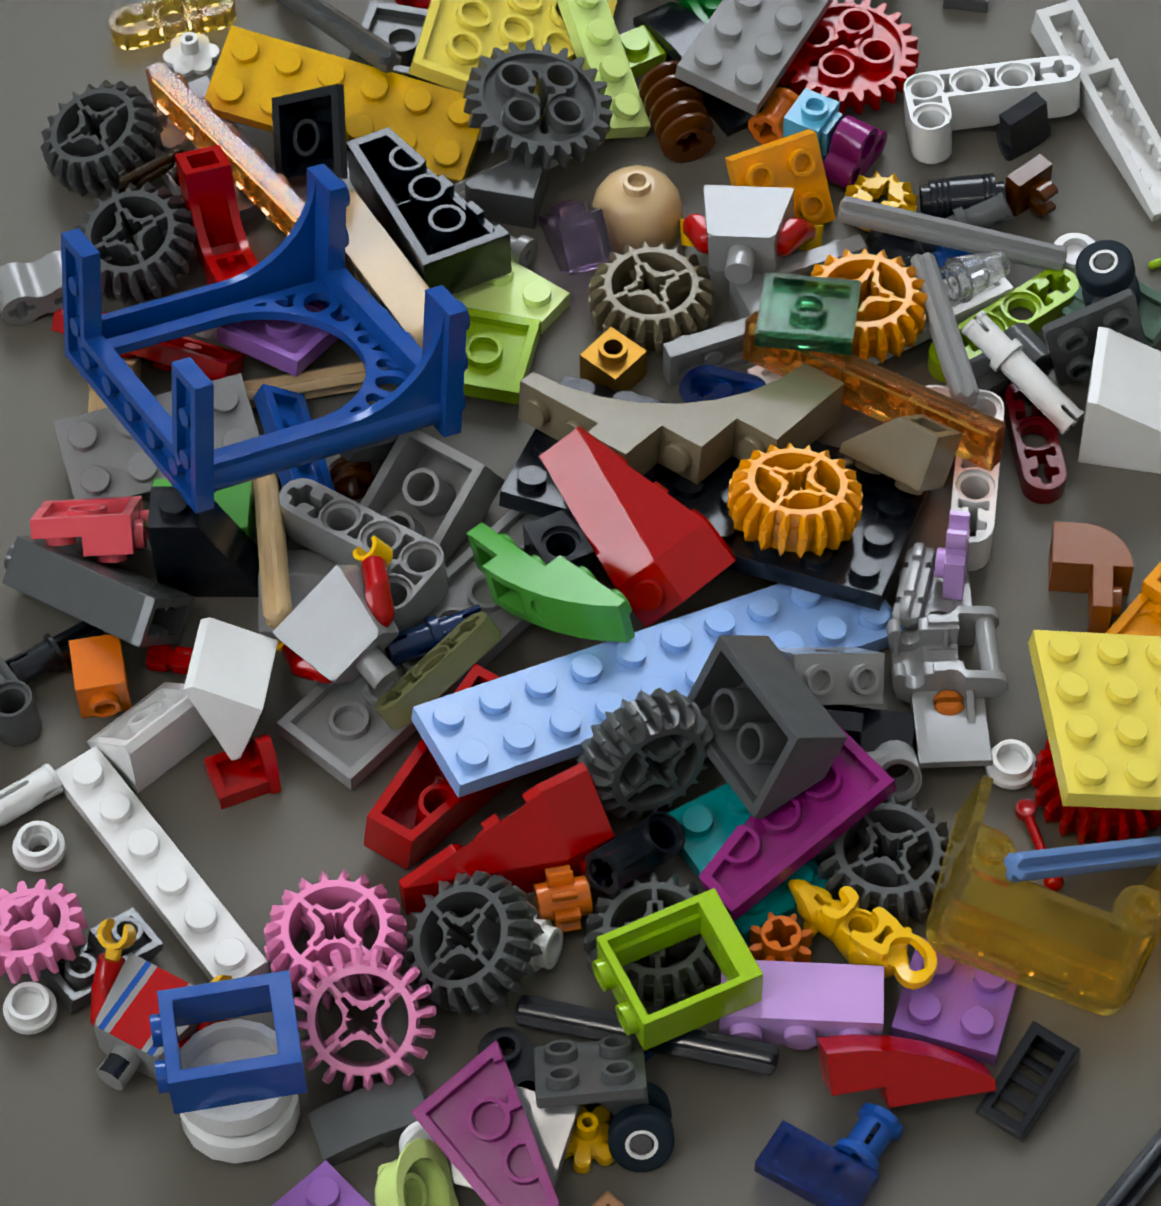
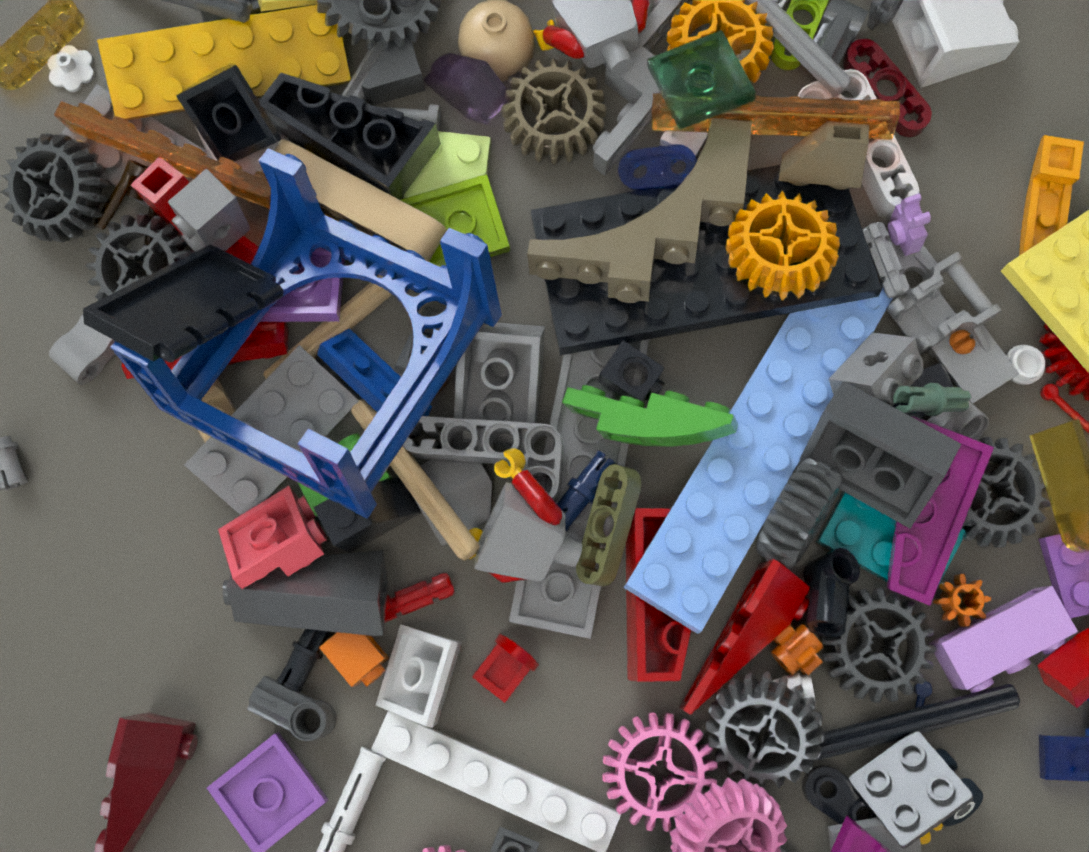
camera: 30 degrees left, 25 degrees up
white plate [12,821,66,872] -> none
white slope [183,617,278,761] -> none
red wedge [539,426,737,628] -> none
pearl gold plate [579,327,647,391] -> none
lime window [592,888,763,1051] -> none
yellow animal [788,879,938,990] -> none
white pin [961,310,1085,435] -> none
brick [1048,521,1134,633] -> none
none -> black hinge [83,244,284,363]
none -> light grey brick [168,168,251,252]
none -> sand green axle [893,383,972,416]

